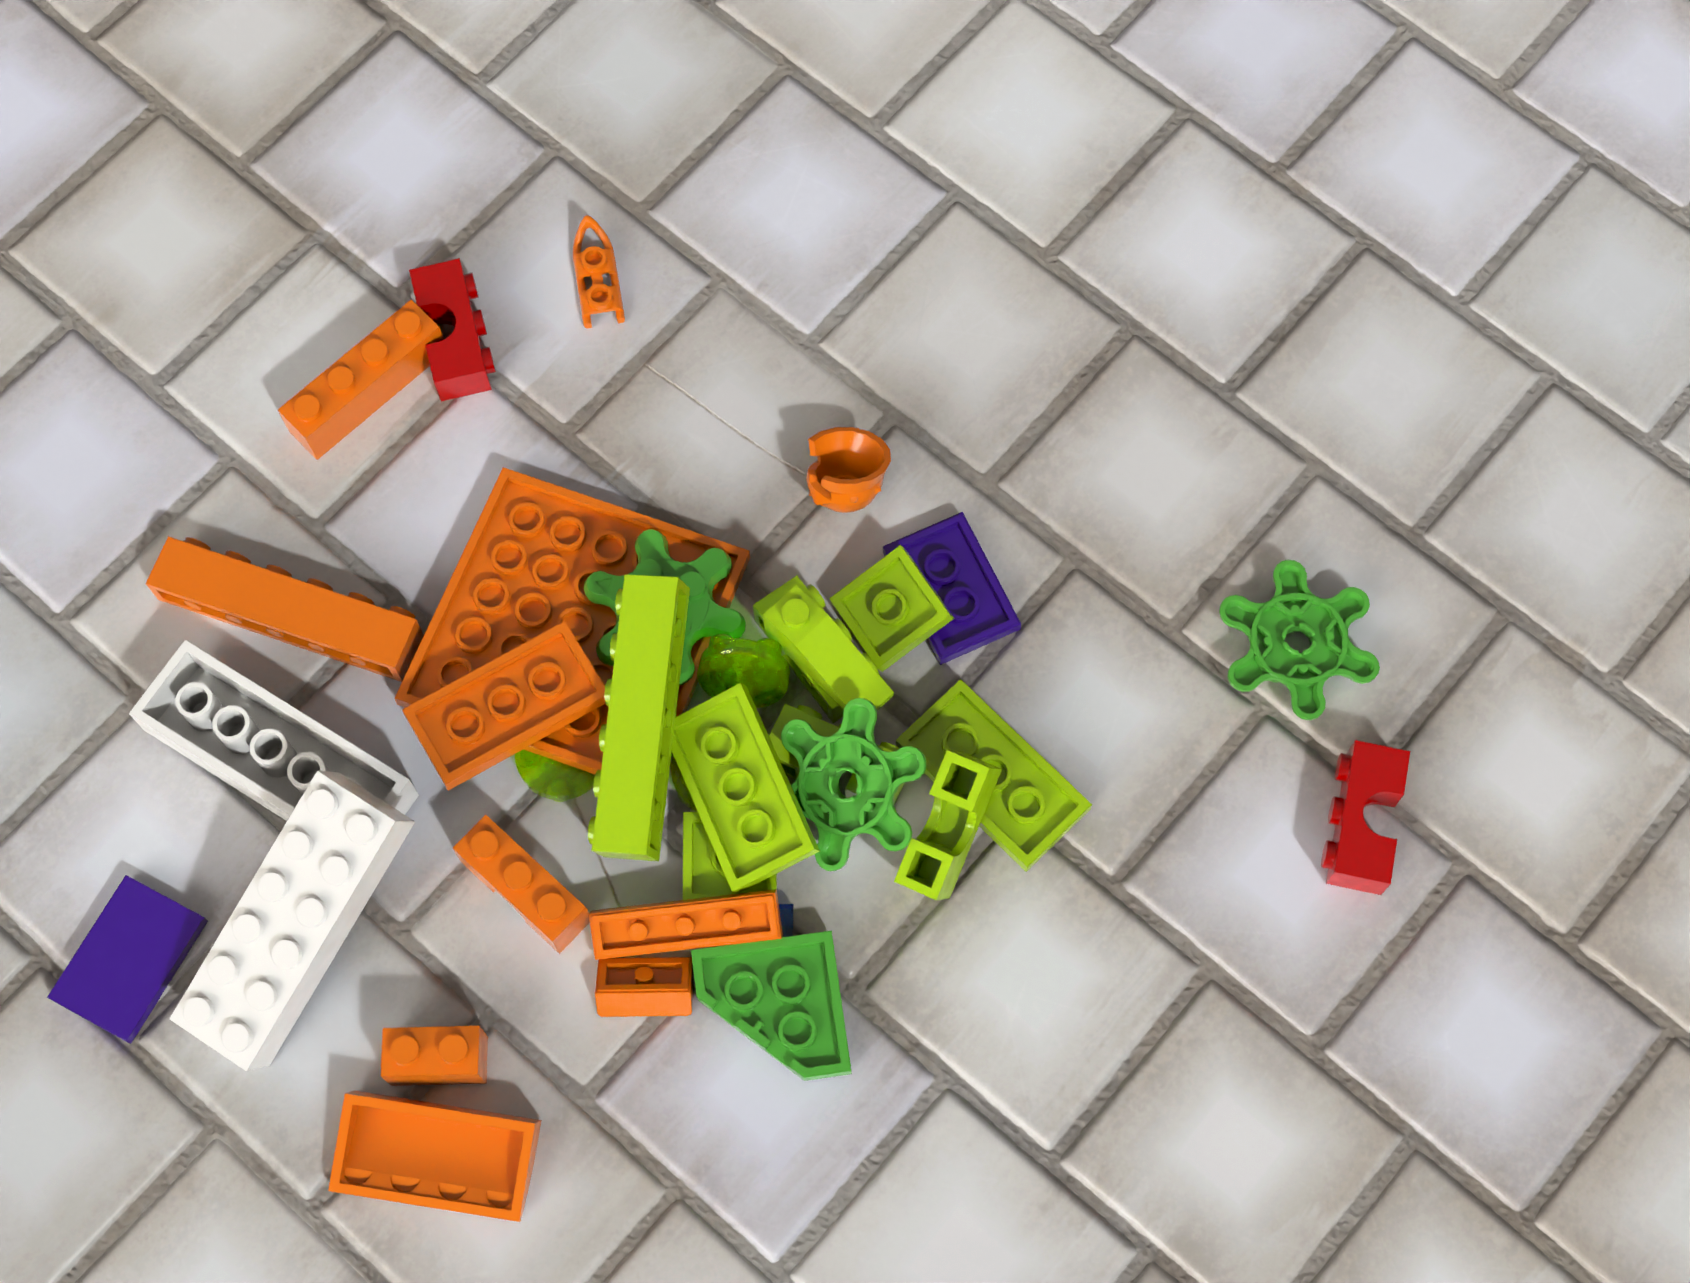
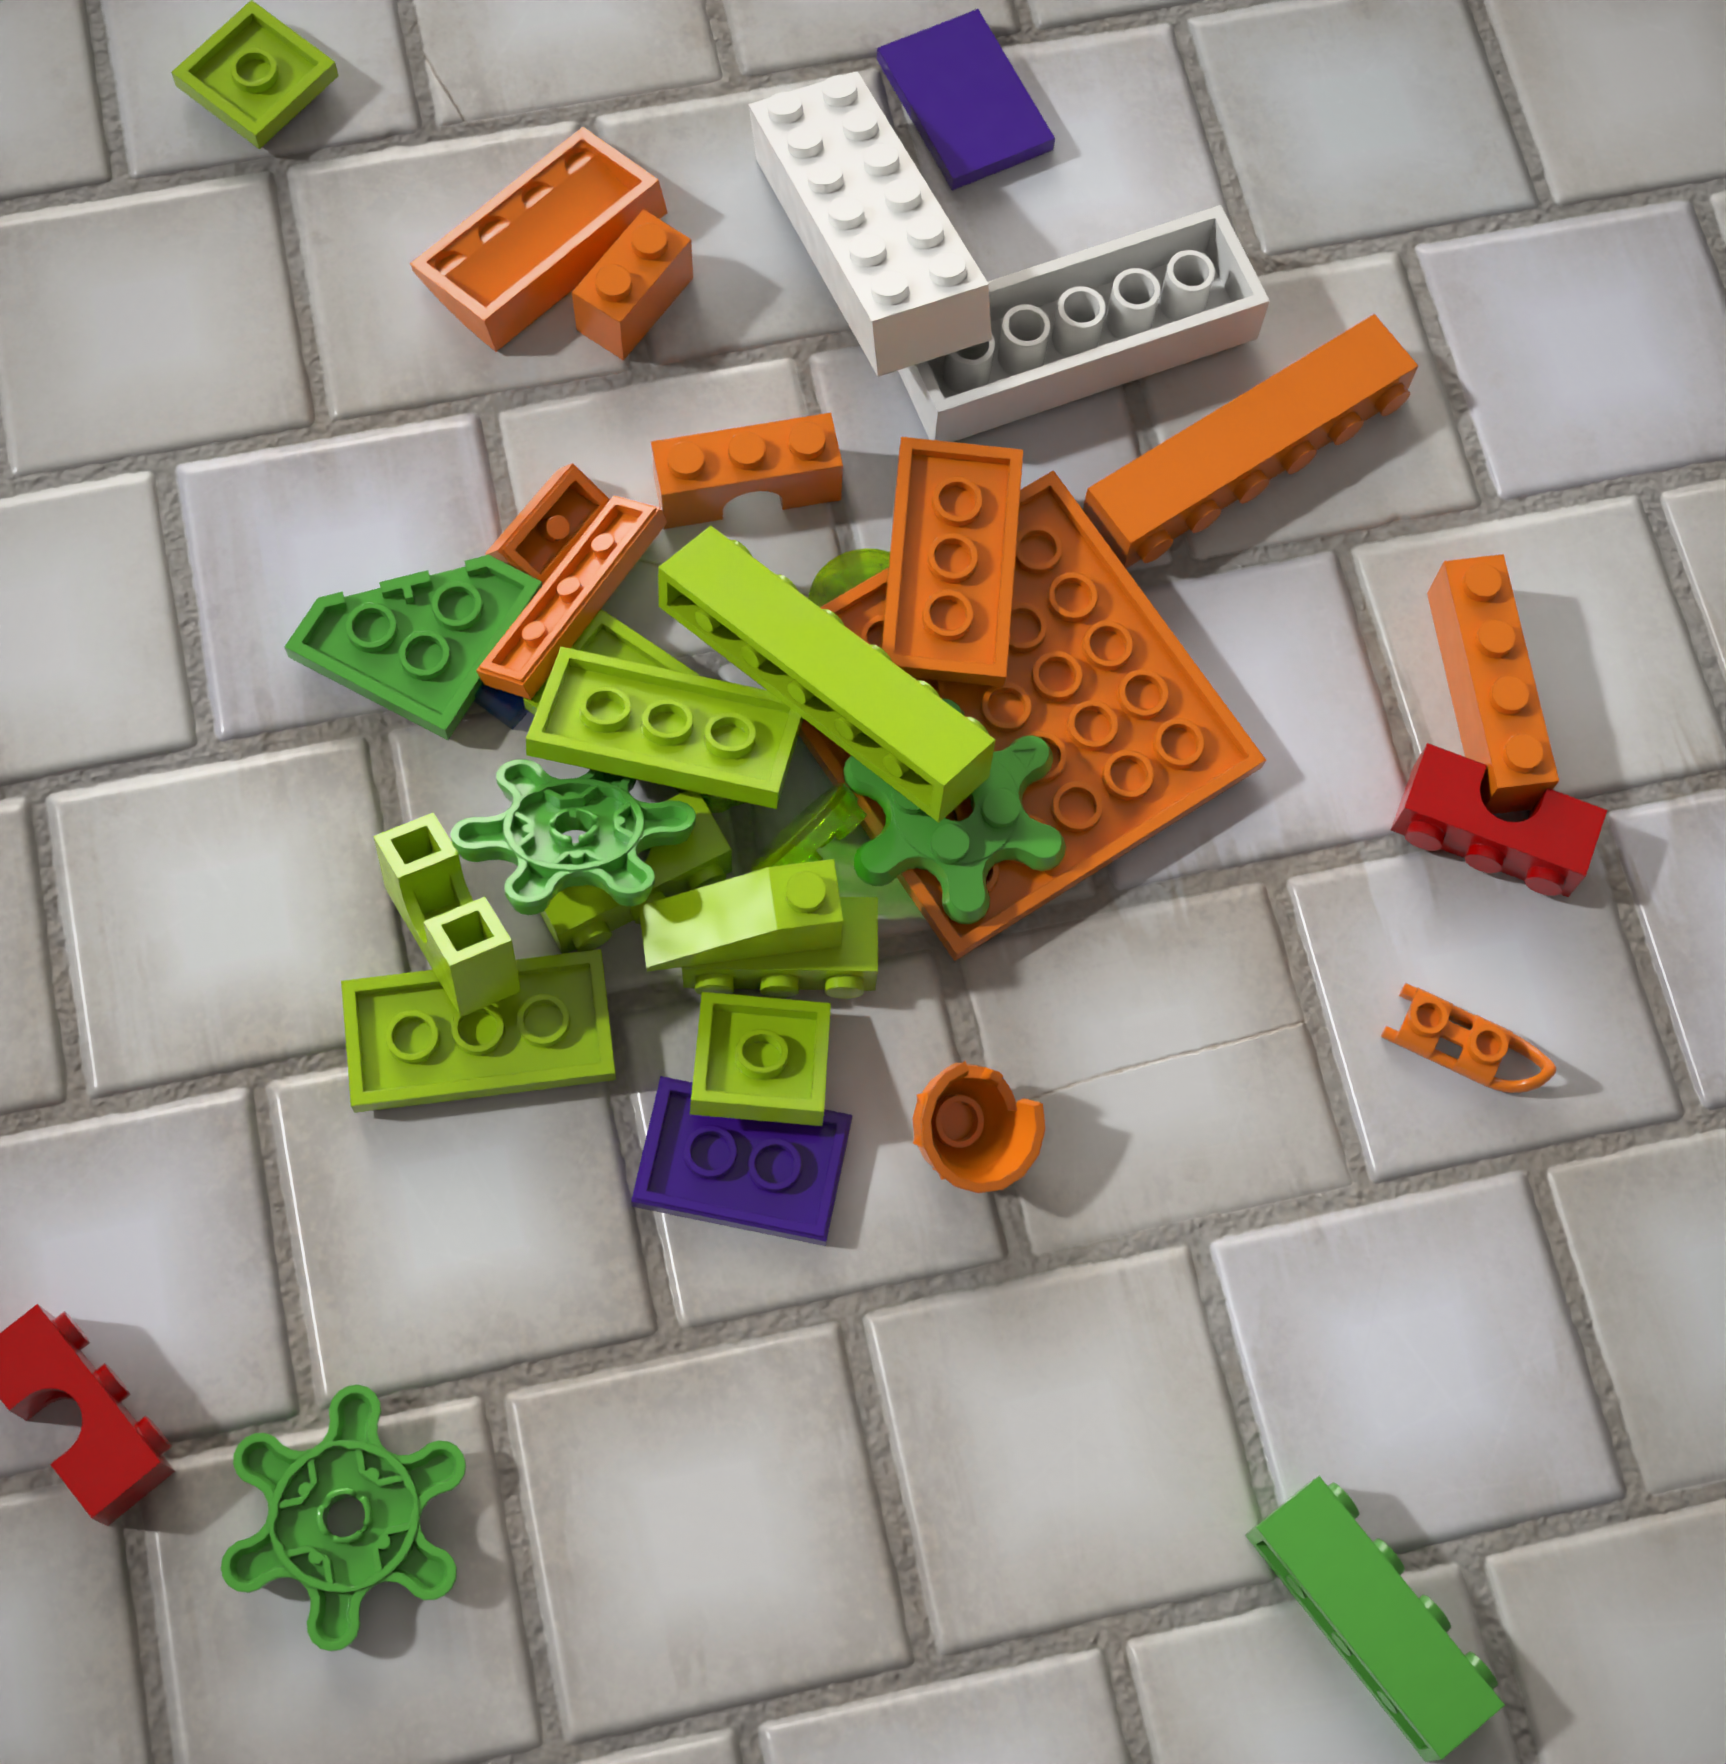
camera: 120 degrees right, 0 degrees up
none -> bright green brick [1245,1476,1505,1762]

